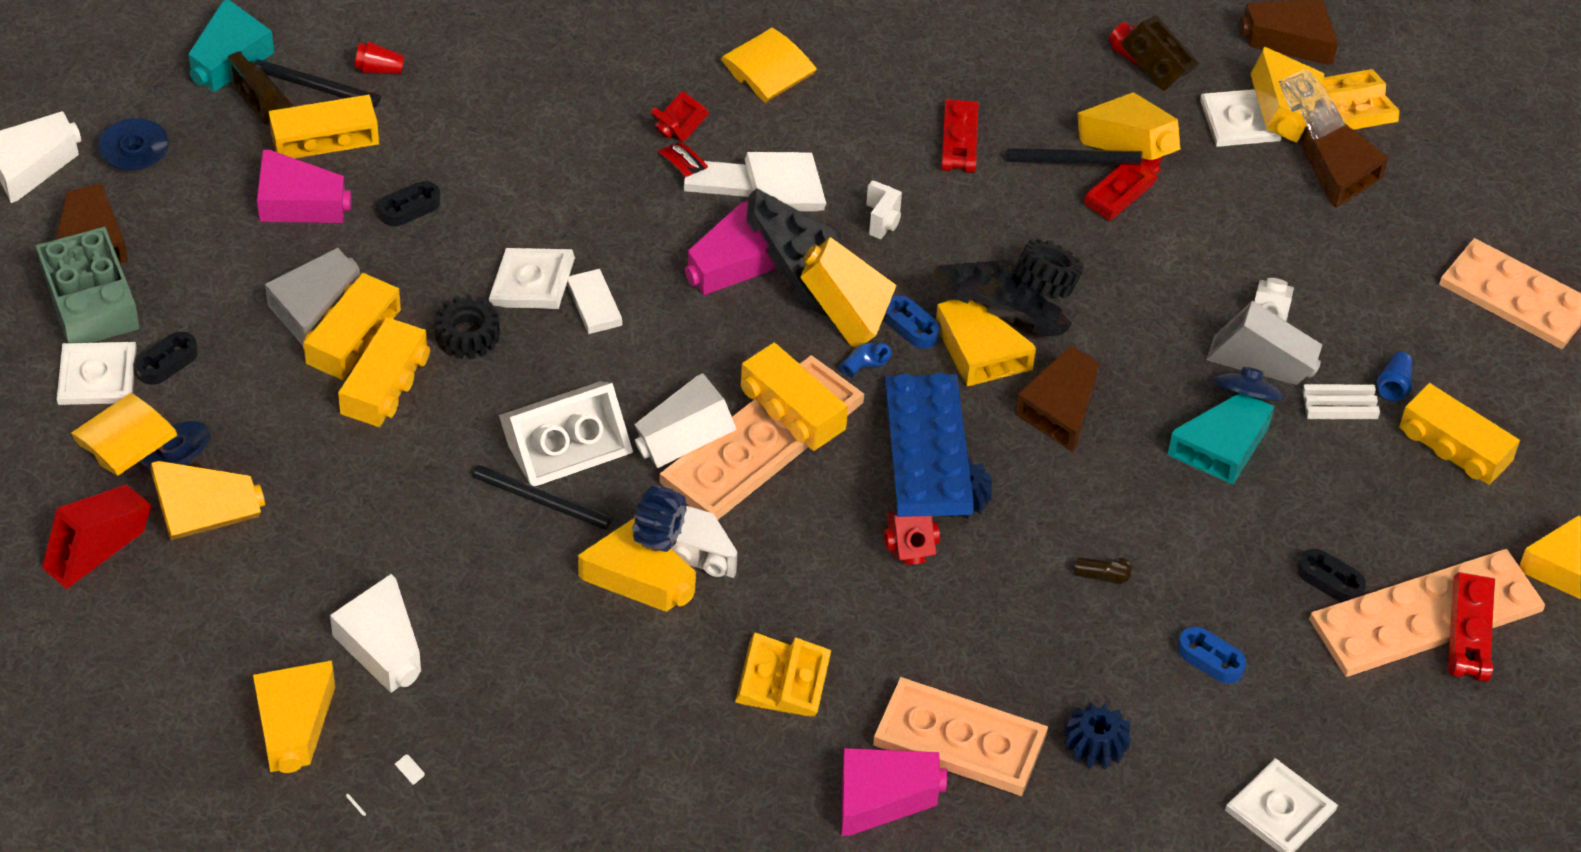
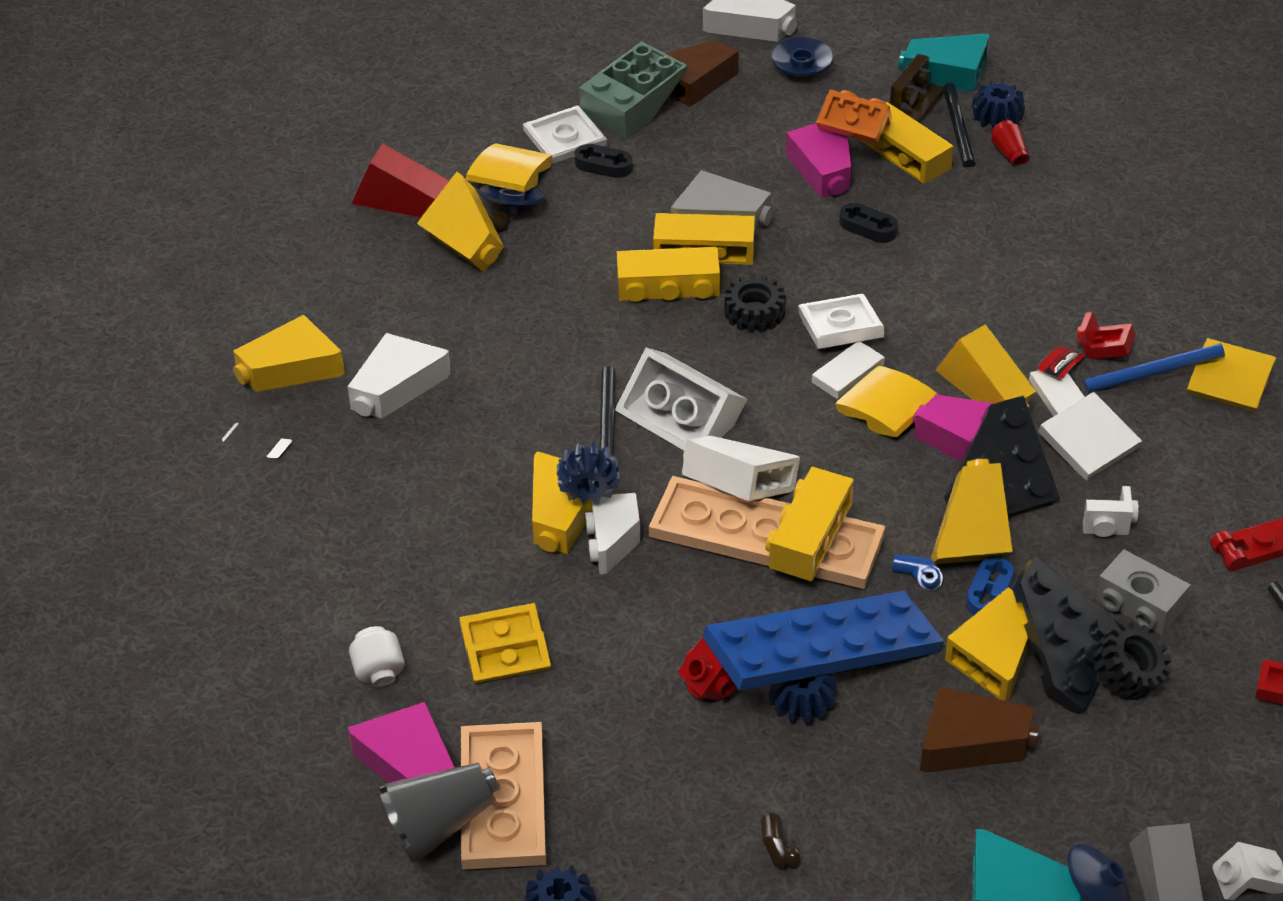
camera: 70 degrees right, 5 degrees down
none -> white head [349,626,405,688]
none -> dark grey cone [378,762,500,863]
none -> orange bracket [816,89,893,144]
none -> yellow slope [835,366,938,438]
none -> yellow slope [935,324,1036,408]
none -> dark blue gear [972,81,1025,129]
none -> blue bar [1084,343,1225,393]
none -> light grey brick [1095,549,1191,635]

